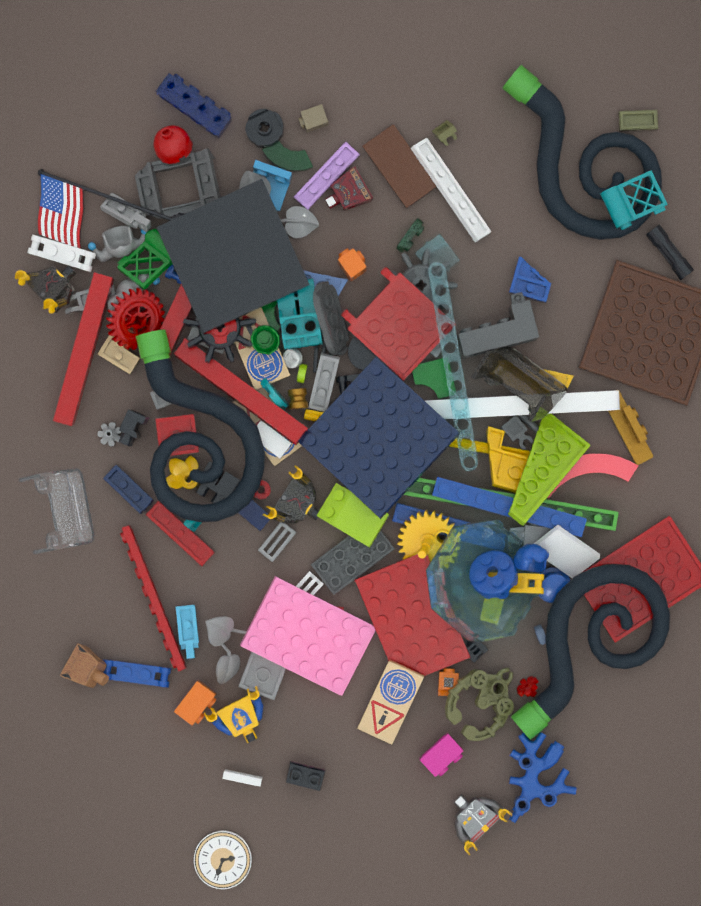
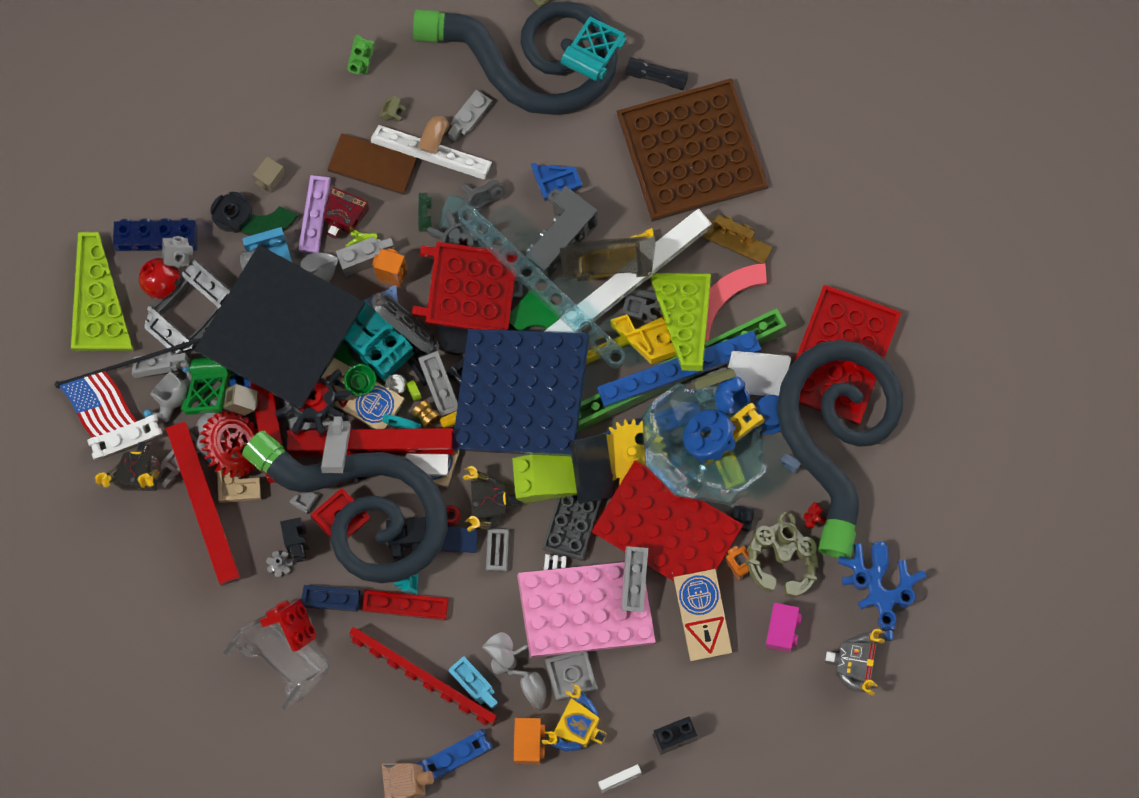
camera: 30 degrees left, 15 degrees down
yellow plate [166,455,199,489] -> none
none -> lime wing [71,232,133,351]
none -> light grey brick [162,236,193,268]
none -> dark tan brick [223,384,258,416]
none -> red bracket [260,599,316,652]
none -> light grey hinge [321,416,351,473]
none -> light grey hinge [336,237,395,277]
none -> lime bar [346,229,377,247]
none -> bright green hips [347,35,375,75]
none -> medium nougat cylinder [418,116,450,155]
none -> light grey hinge [448,90,492,142]
none -> flat silver piece [461,180,505,209]
none -> black tile [569,434,615,503]
none -> light grey hinge [621,546,648,612]
none -> olive tile [691,368,736,390]

